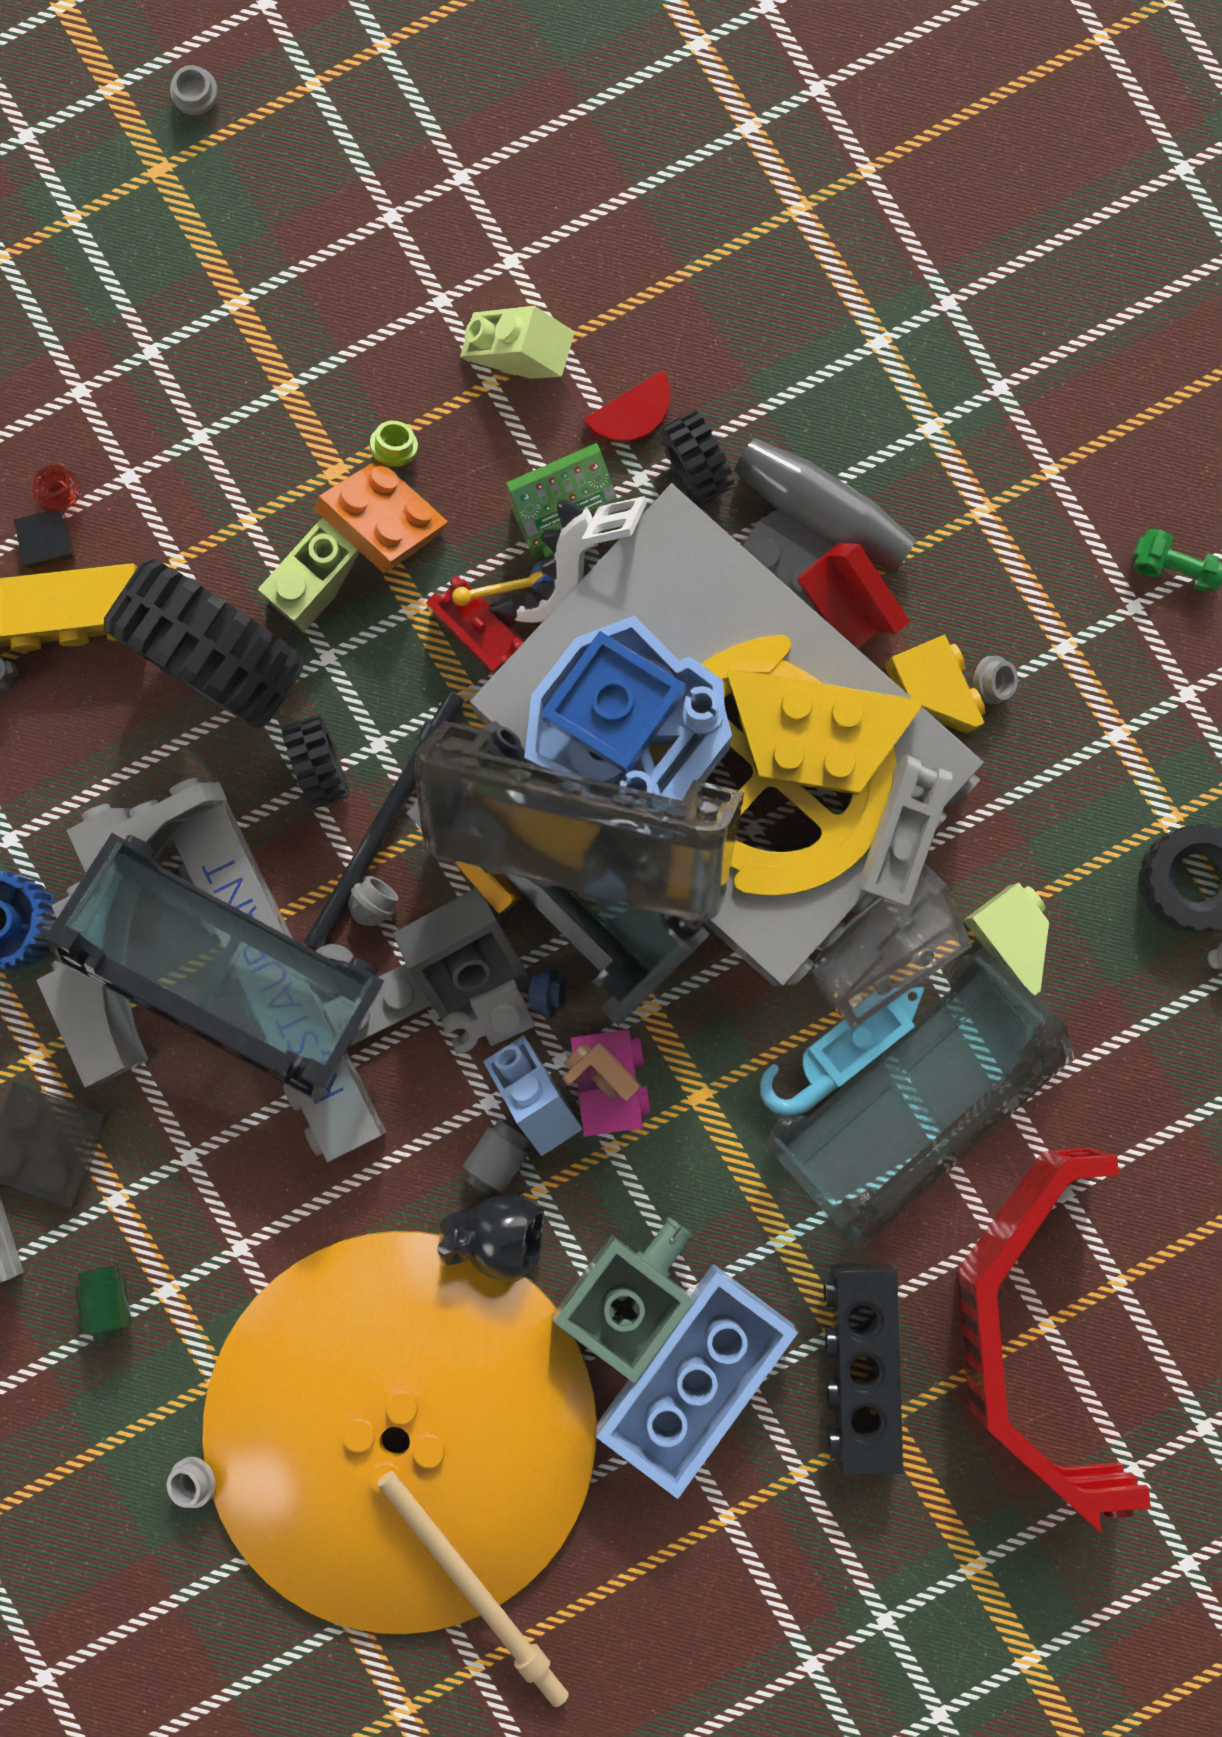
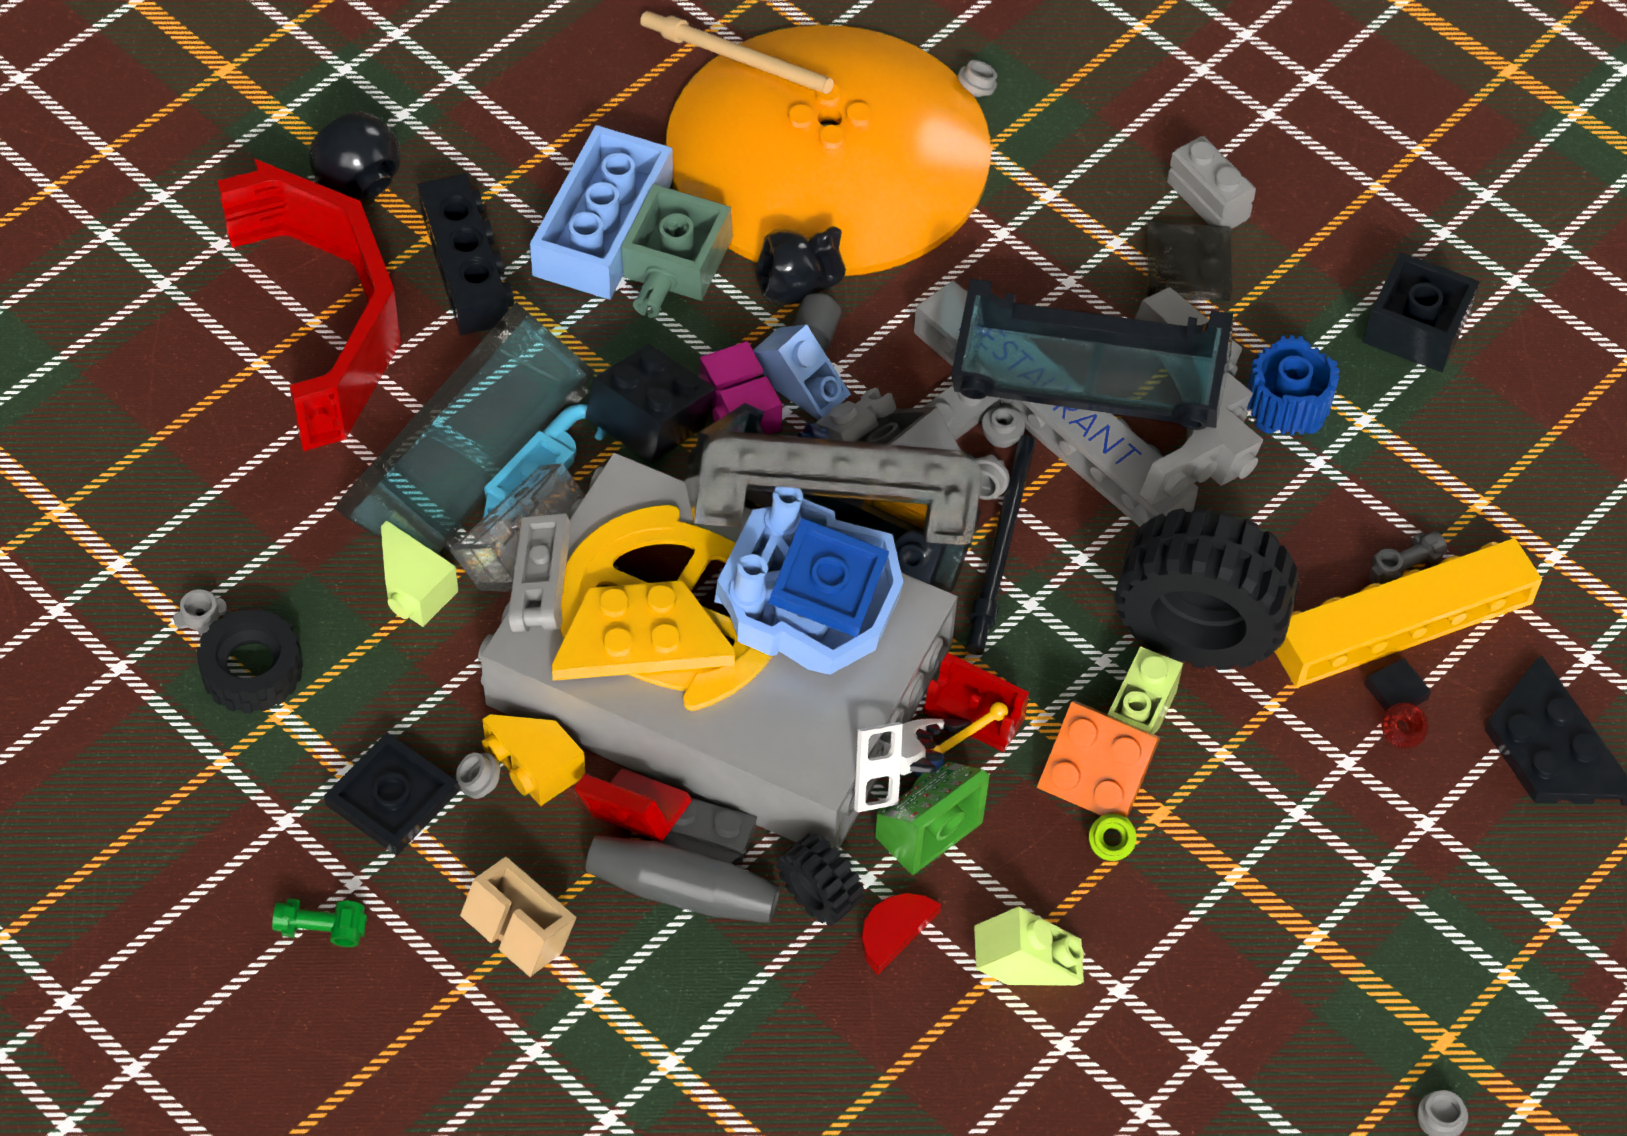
camera: 165 degrees right, 30 degrees down
dark green brick [75,1265,132,1342] -> none
black tyre [281,714,350,810] -> none
medium nougat bracket [562,1042,641,1101] -> none
none -> black wheel [309,111,400,200]
none -> black plate [324,732,459,856]
none -> tan piece [460,857,577,977]
none -> black brick [585,343,715,463]

